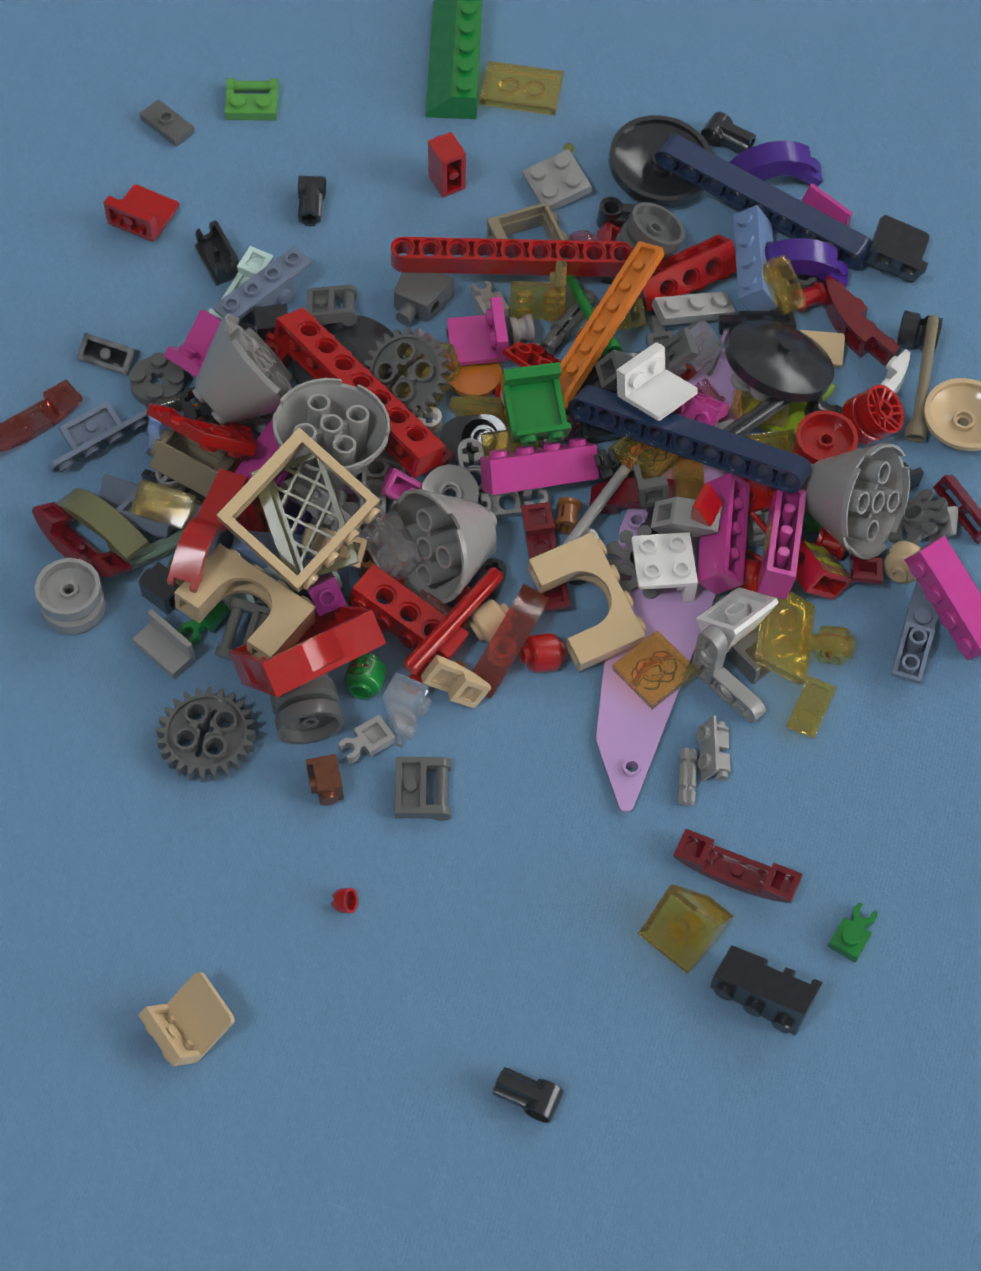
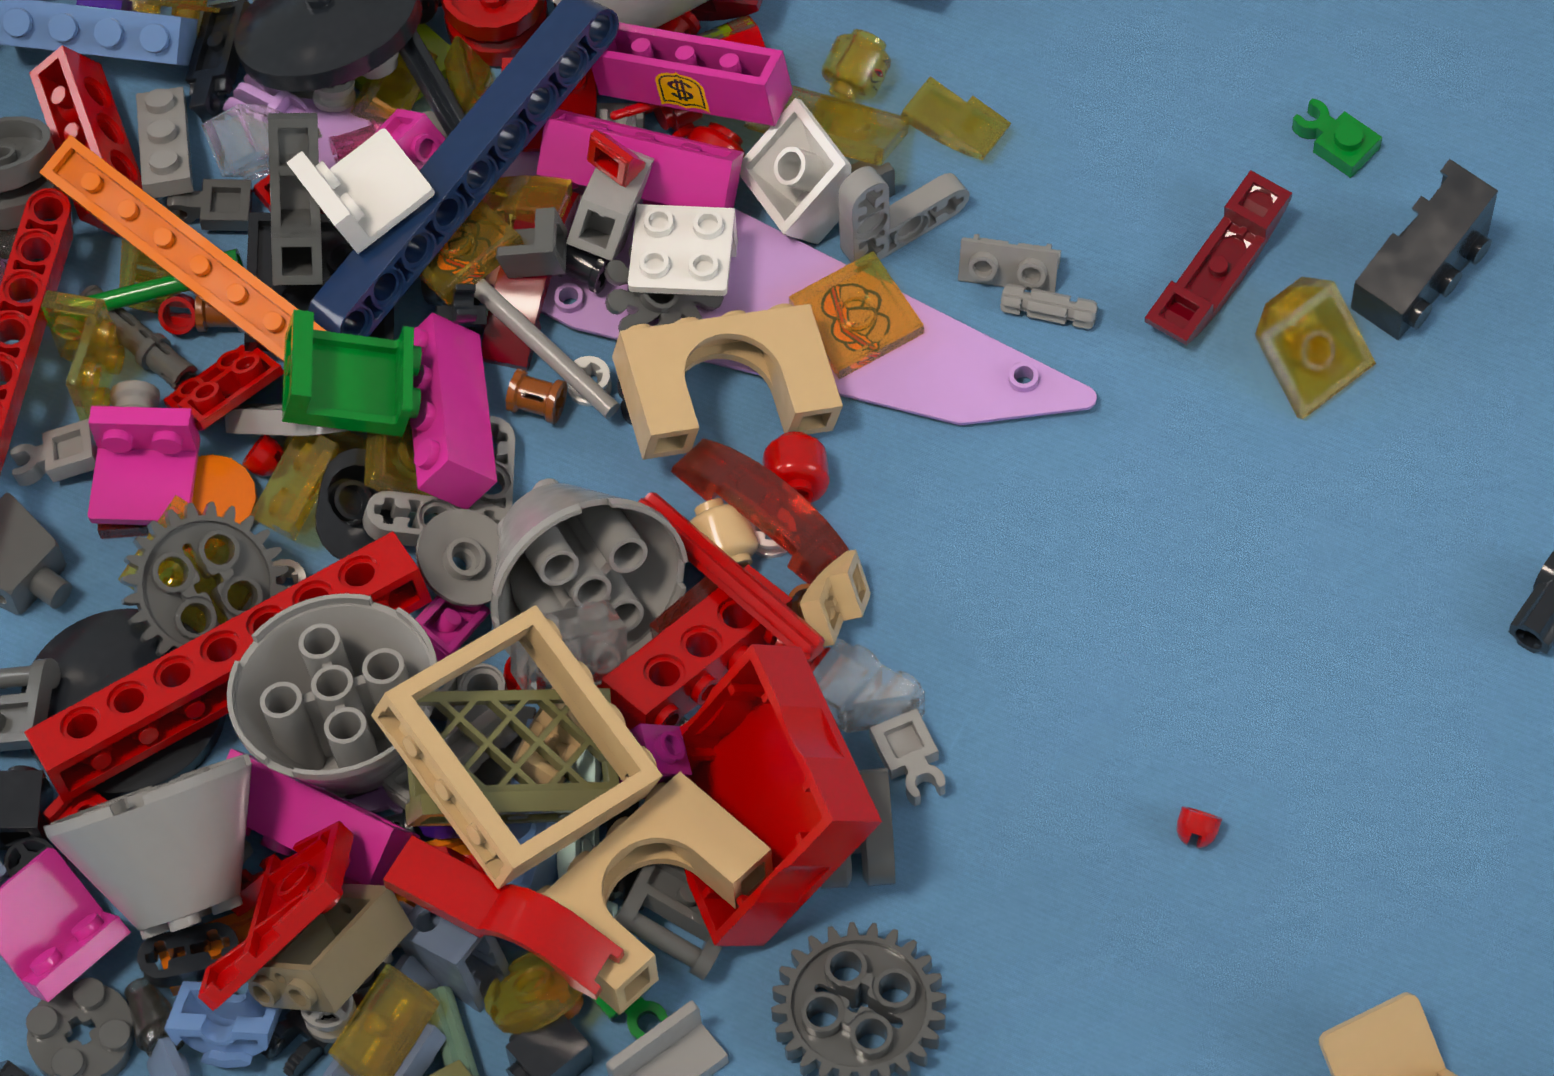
camera: 75 degrees left, 0 degrees up
copper brick [305,754,344,806] -> none
dark grey plate [395,757,451,821] -> none
dark red slope [521,502,571,612] -> none

